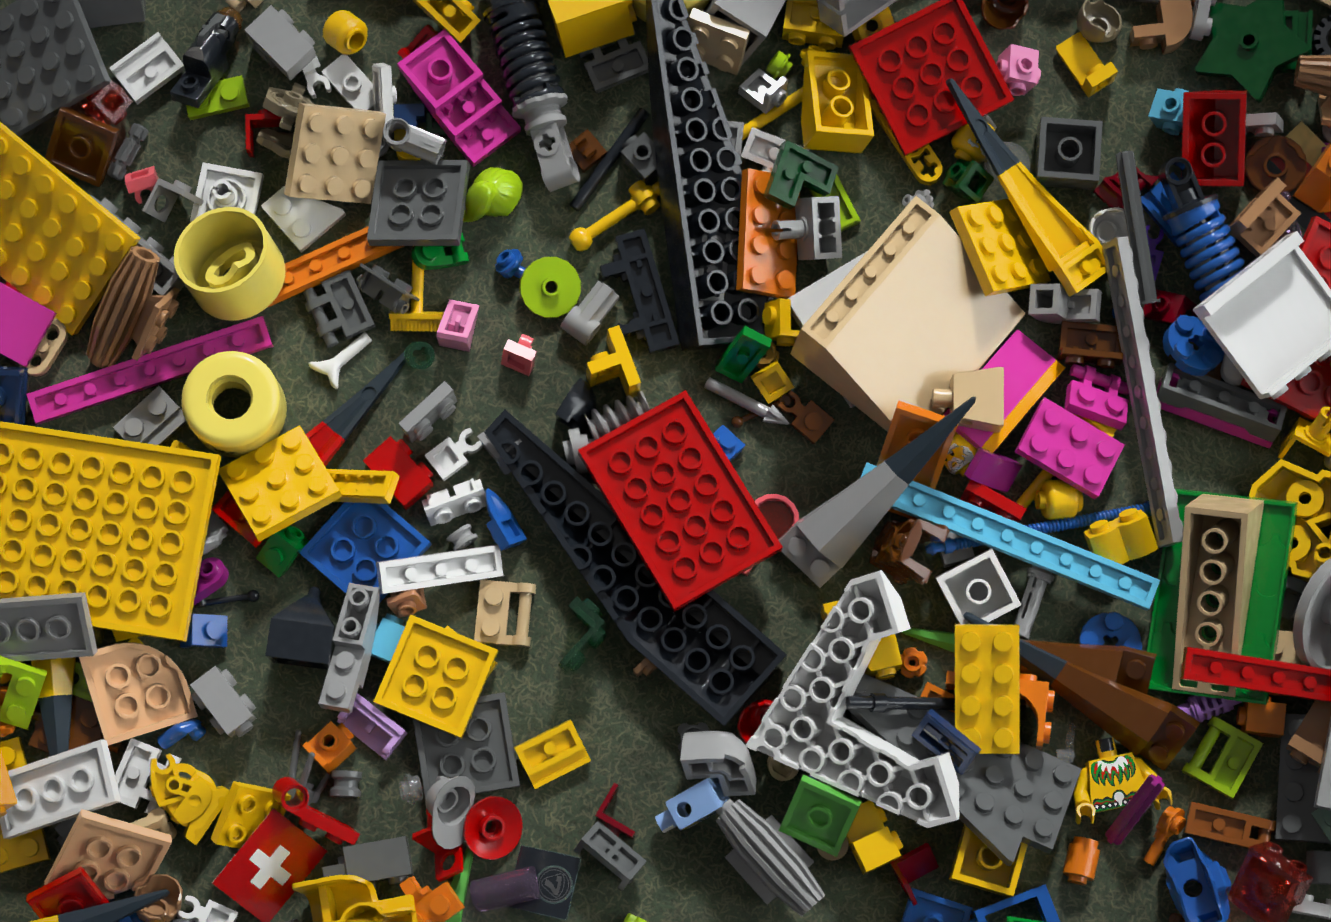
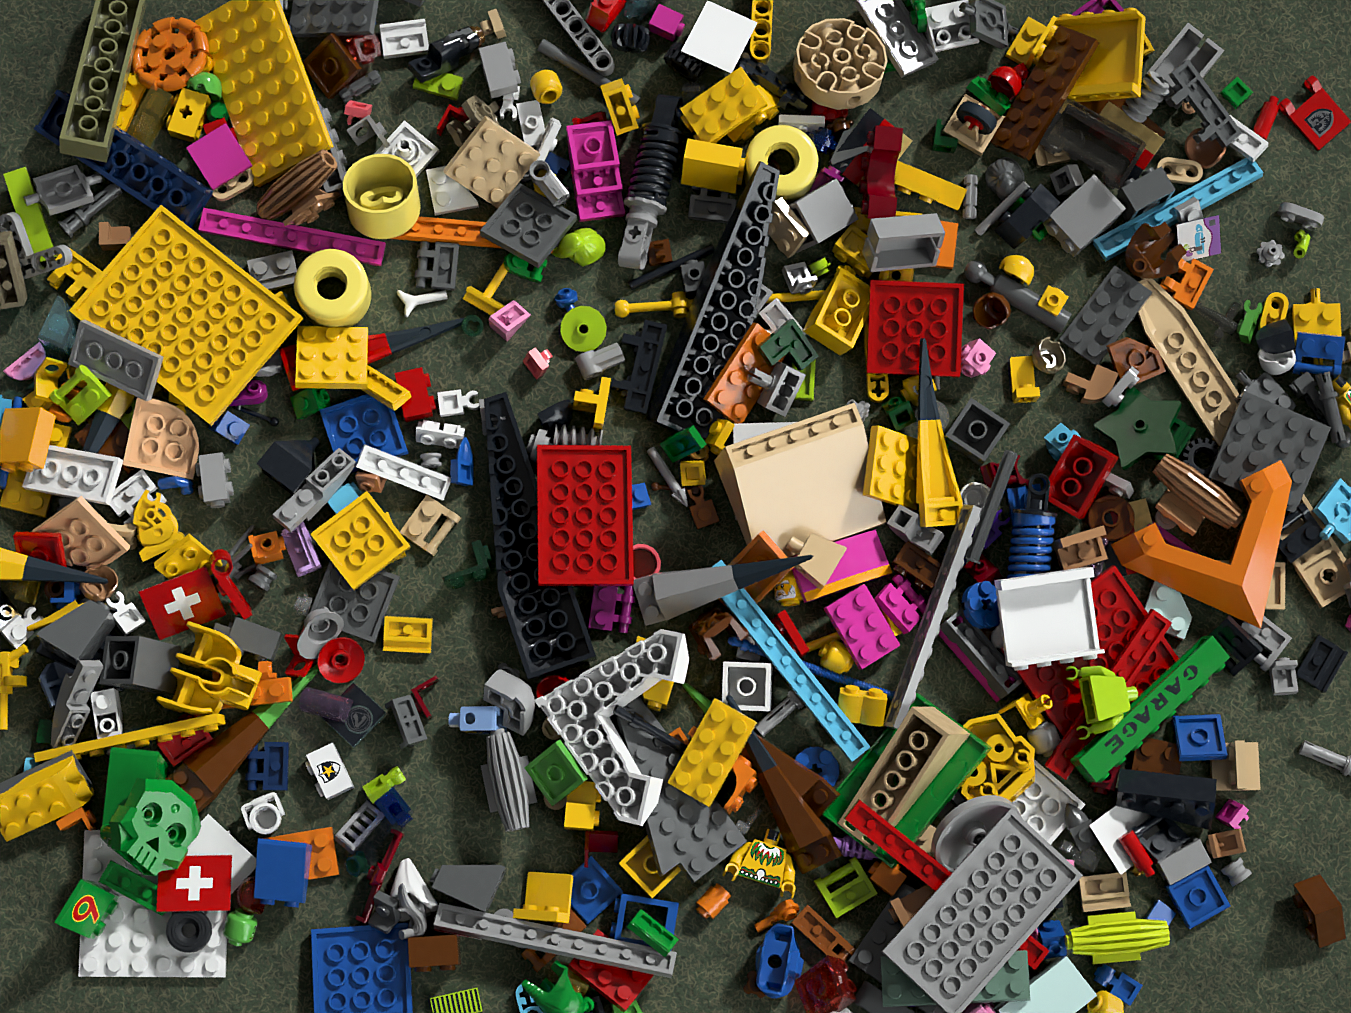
camera: 20 degrees right, 0 degrees up
dark grey hinge [356,263,420,314] -> none
light grey plate [399,381,457,443] -> none
orange plate [900,647,928,678] -> none
dark blue tile [912,709,981,775] -> none
magenta slope [964,447,1023,492] -> none
magenta axle [1105,774,1165,845] -> none
none -> magenta plate [587,586,635,633]

